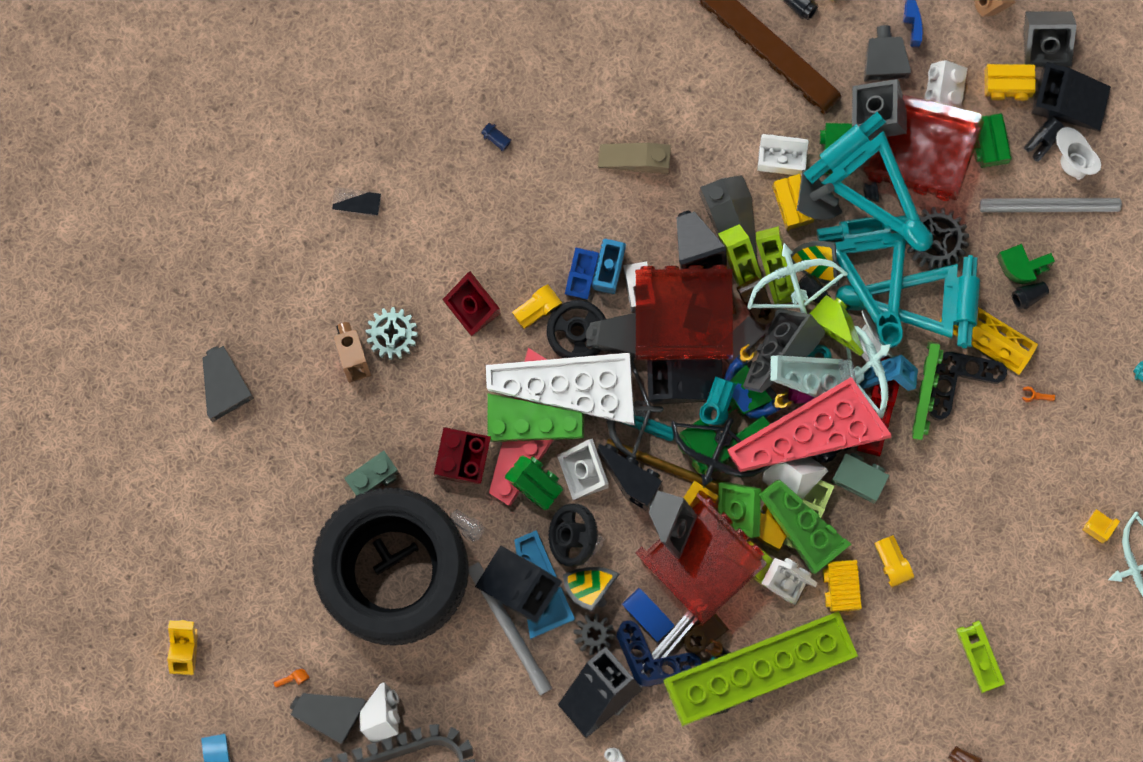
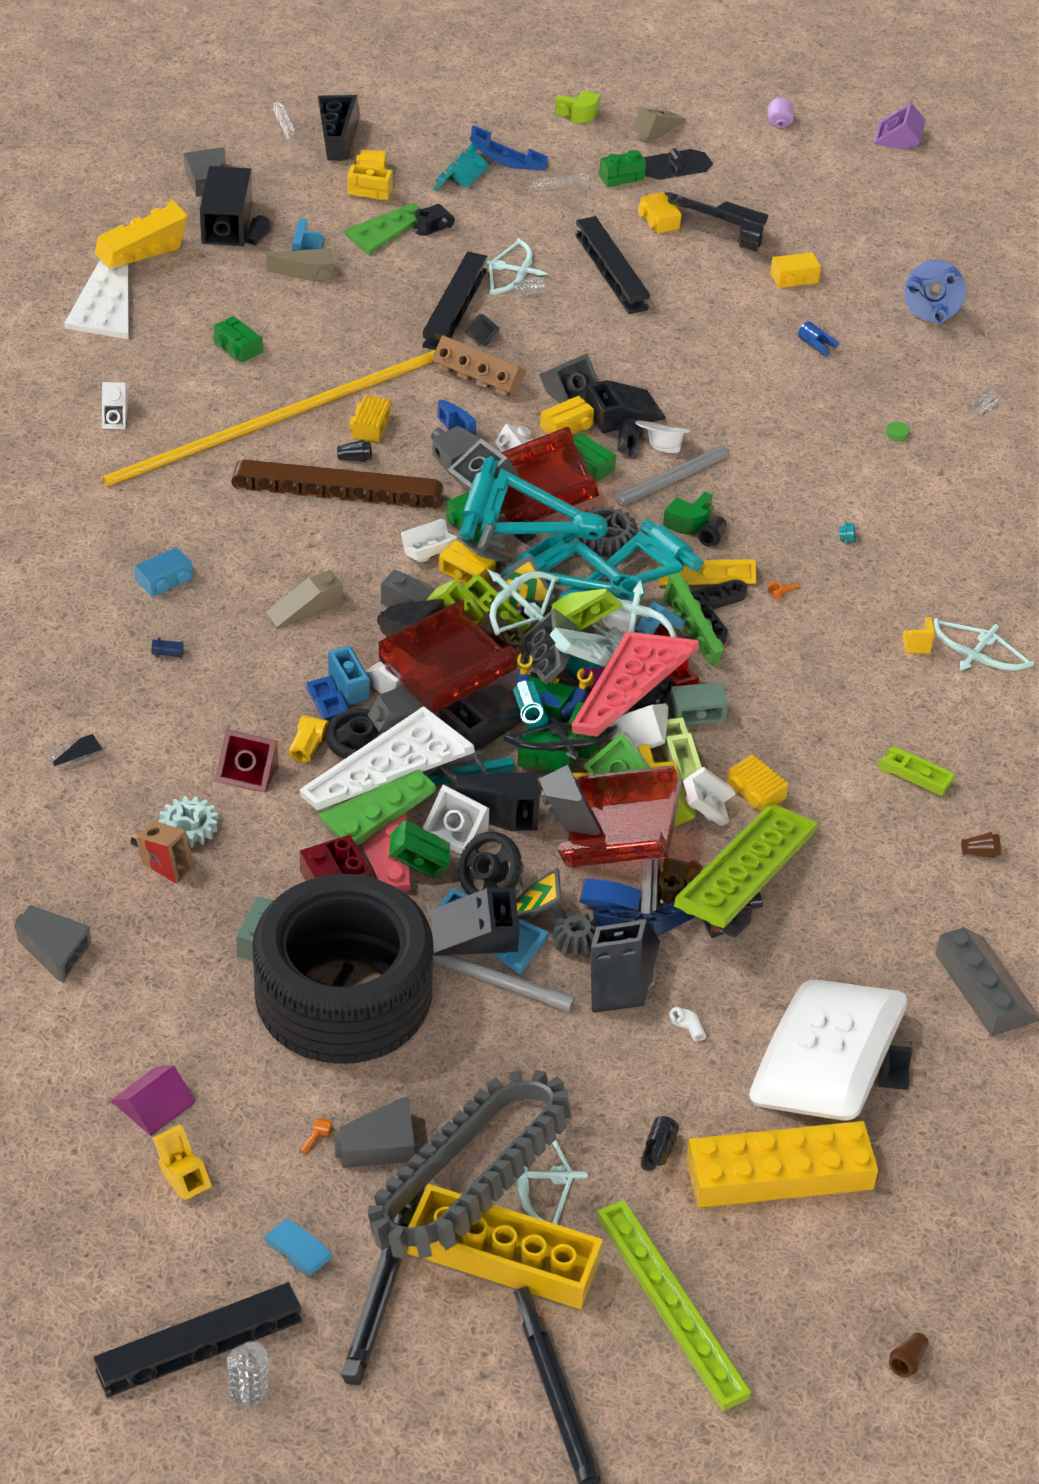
camera: 40 degrees left, 35 degrees down
white slope [360,682,400,743] -> none
bright green wing [759,480,851,573] -> none
yellow piece [874,535,914,587] -> none
none -> magenta slope [111,1065,195,1136]
none -> dark azure brick [134,547,193,597]

